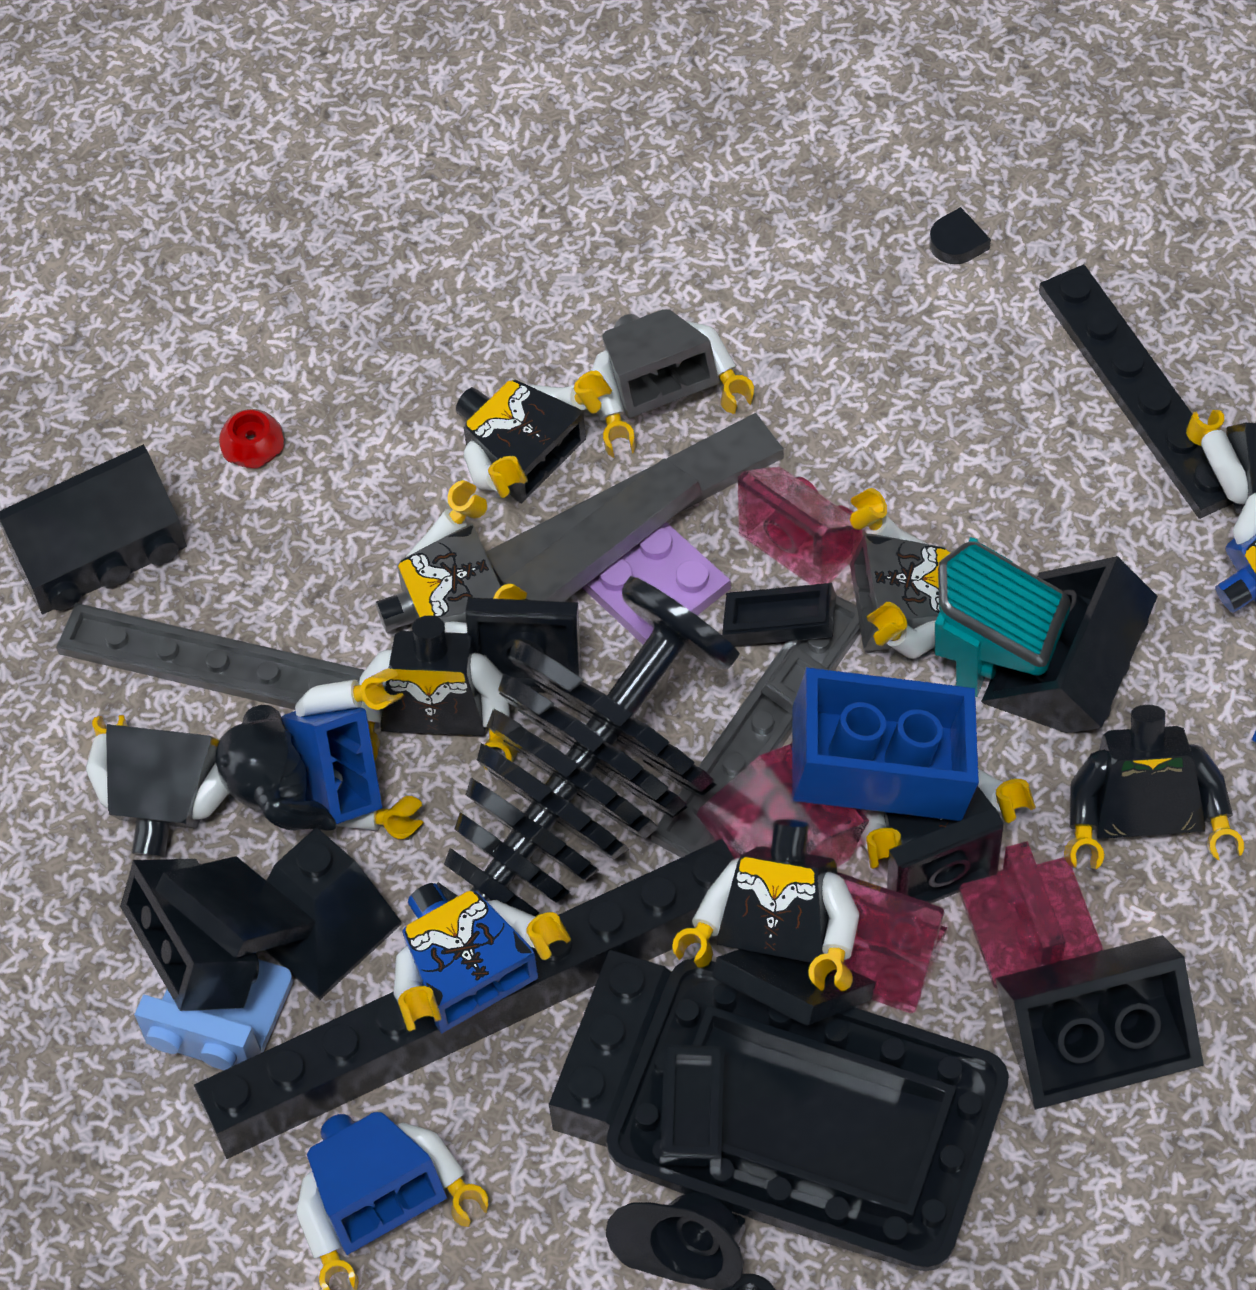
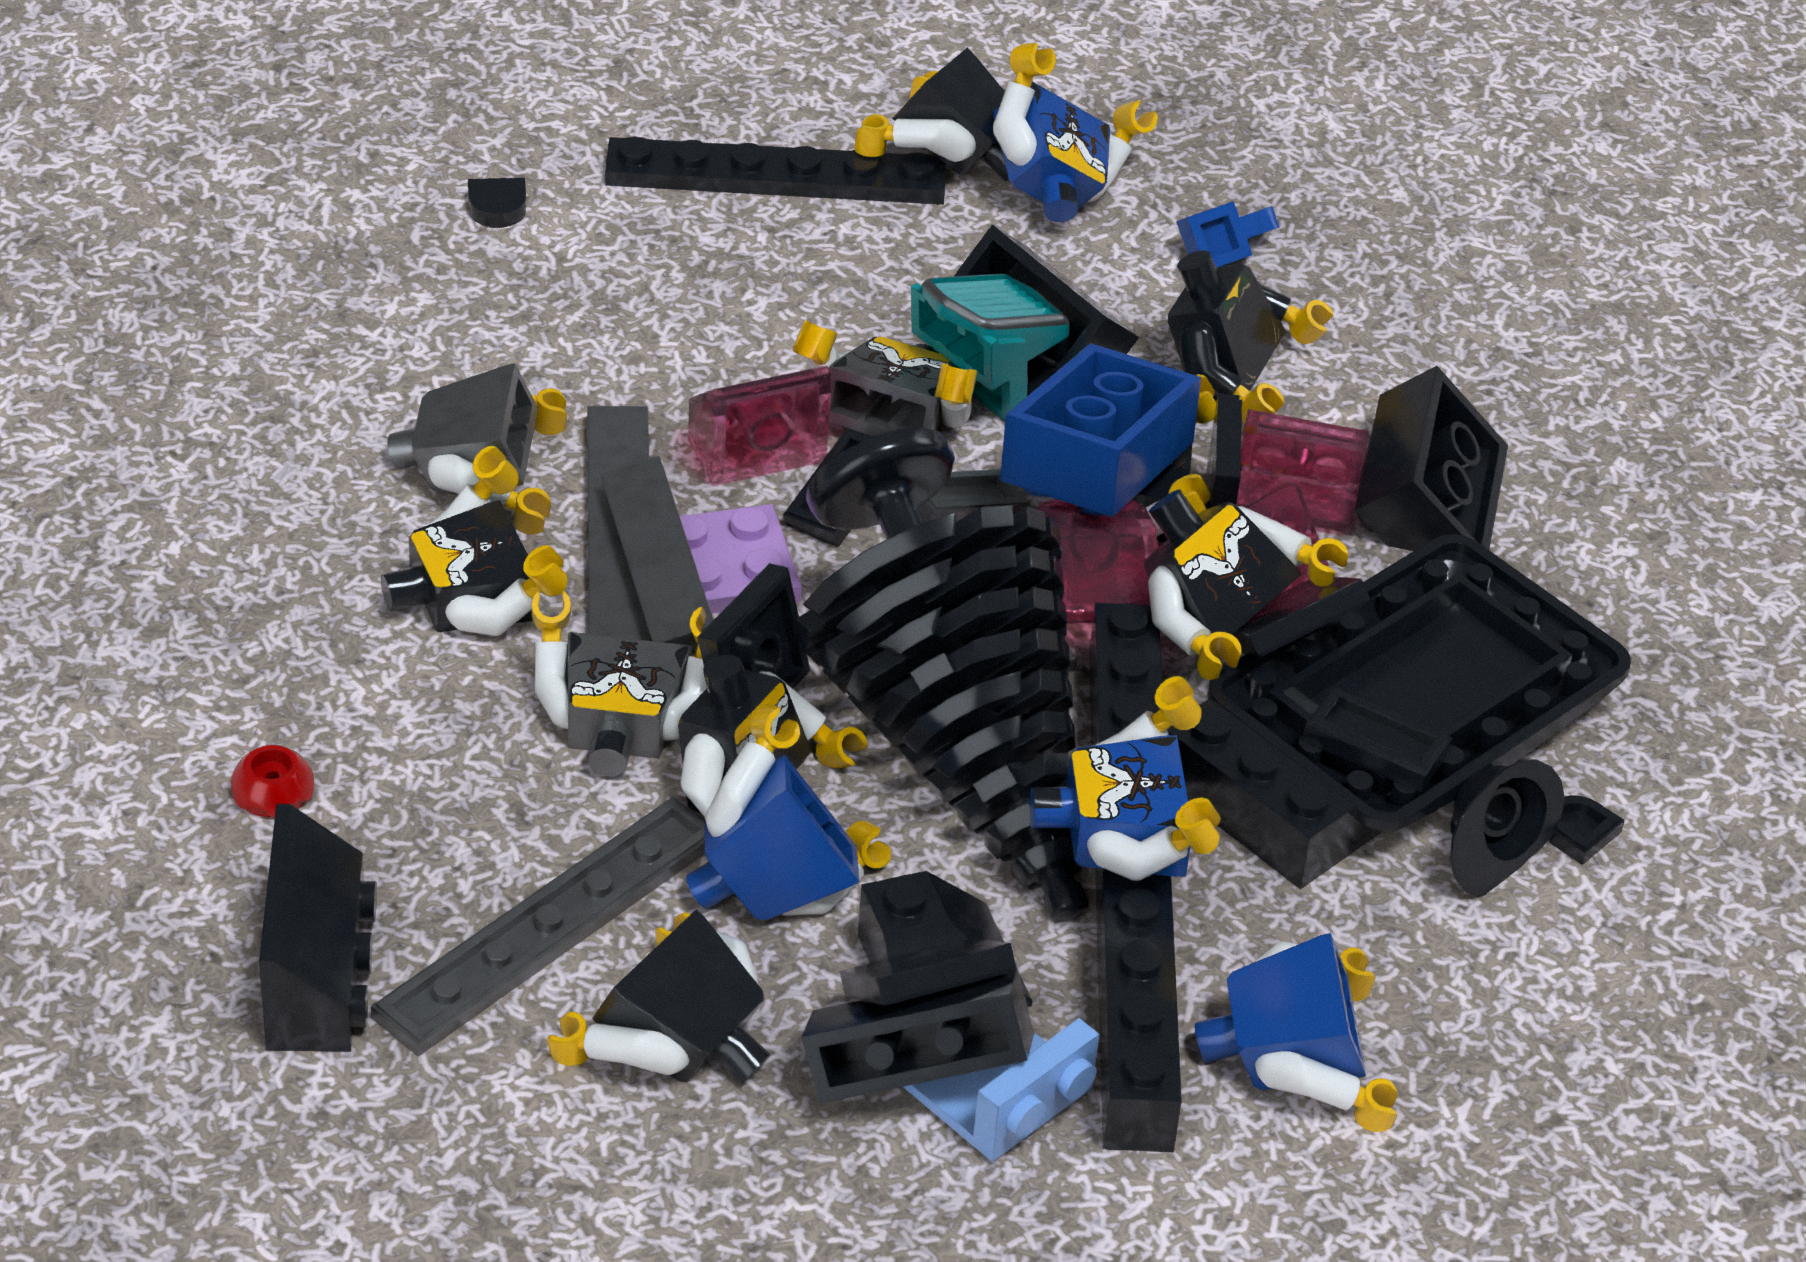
camera: 70 degrees left, 15 degrees down
black hair [215,705,336,831] -> none

